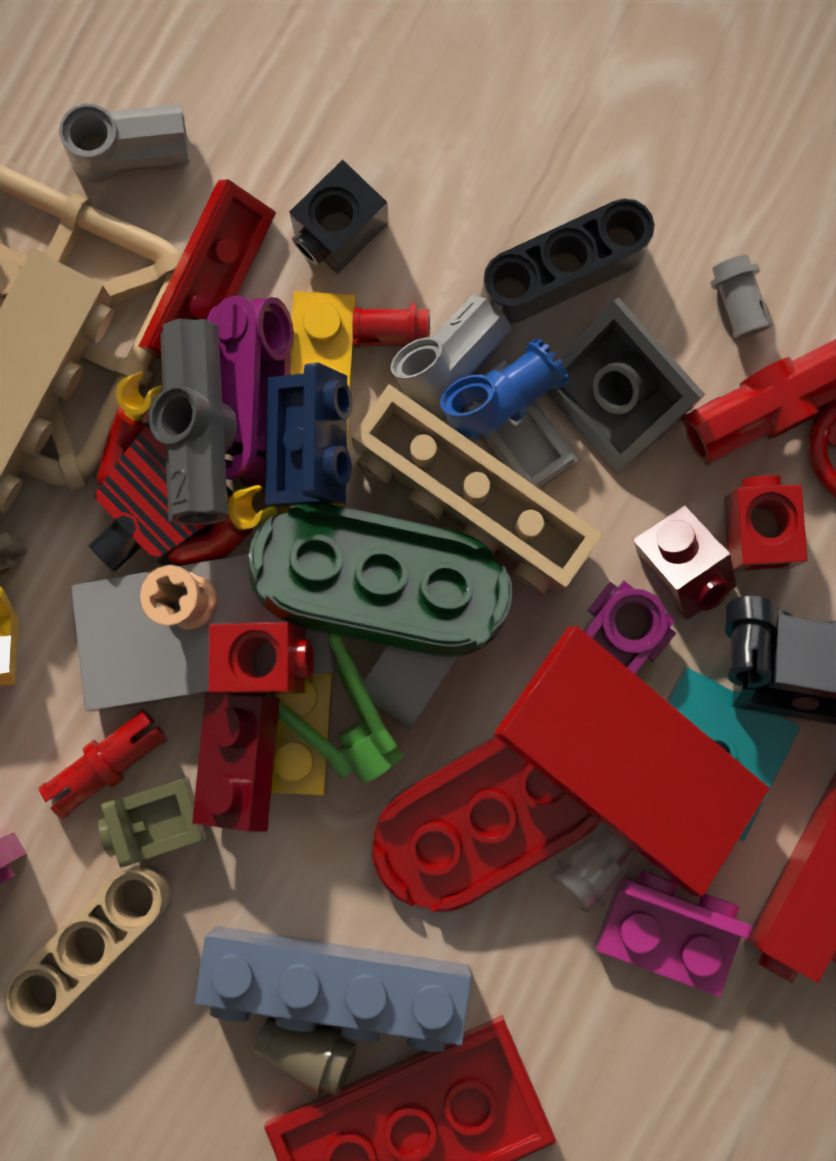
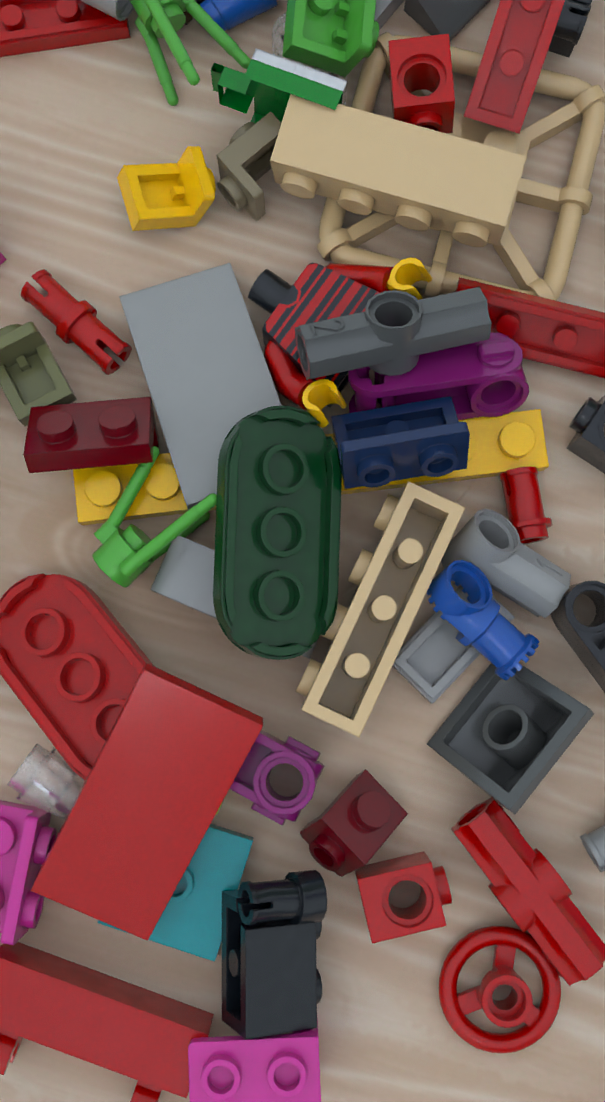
camera: 80 degrees right, 0 degrees up
light nougat bush [140,565,219,631] -> none
red brick [208,622,315,695] -> none

